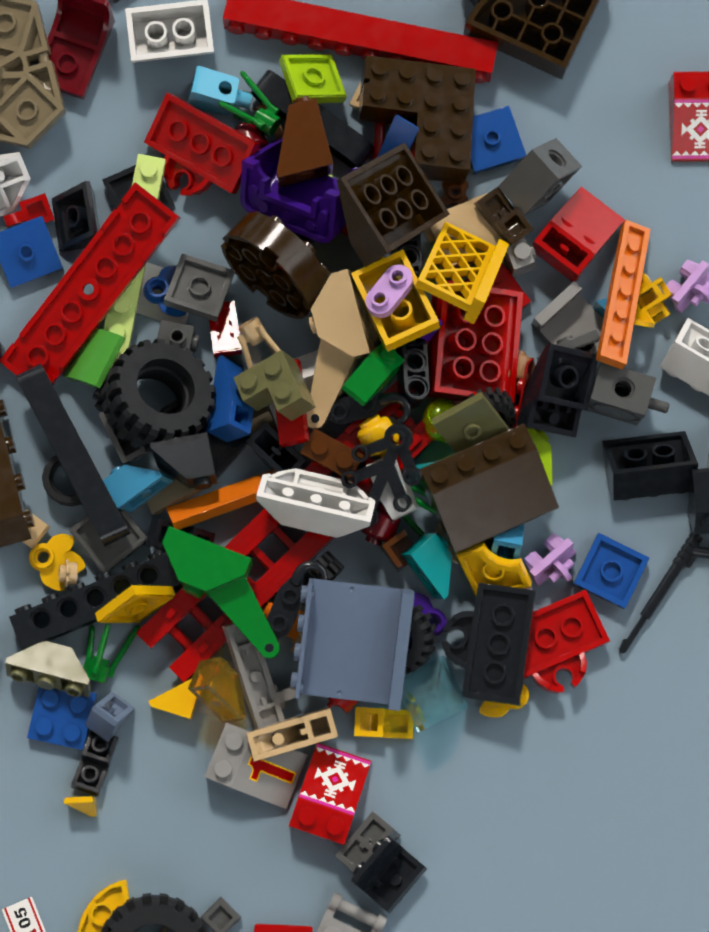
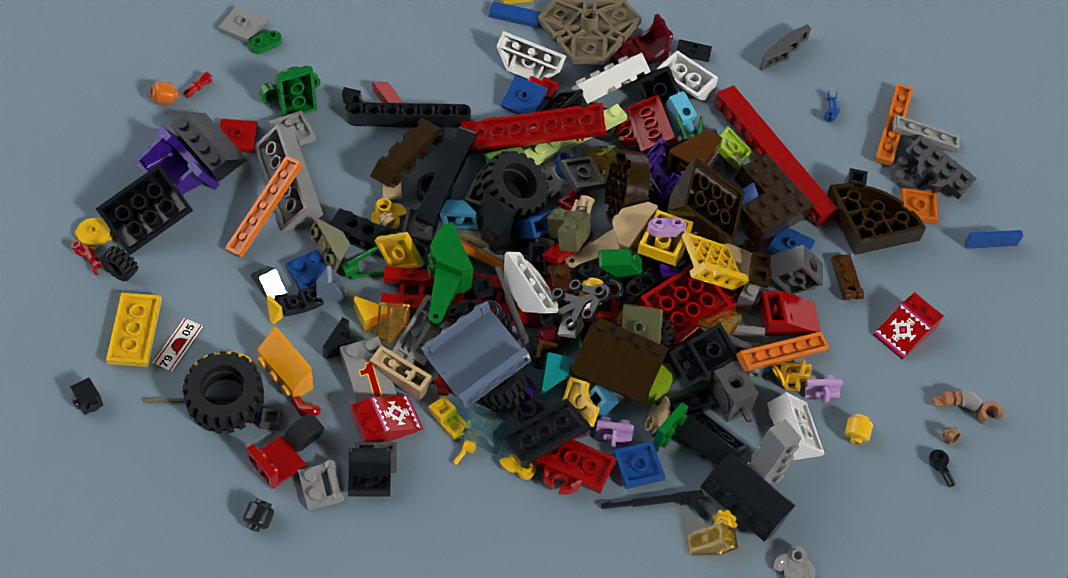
camera: 45 degrees right, 25 degrees down
none -> slope [251,266,287,301]
none -> light orange slope [257,327,314,400]
none -> black tyre [284,414,324,452]
none -> red arm [292,396,321,417]
none -> black slope [323,317,354,359]
none -> yellow hand [452,440,476,465]
none -> black tile [472,276,494,299]
none -> dark grey piece [495,266,536,359]
none -> white wedge [571,53,651,106]
none -> clear yellow slope [582,145,618,174]
none -> black slope [635,66,680,107]
none -> tan plate [645,397,671,435]
none -> green plate [653,402,688,452]
none -> black tile [654,388,716,415]
none -> clear yellow slope [699,310,742,336]
none -> reddish brown plate [831,254,864,301]

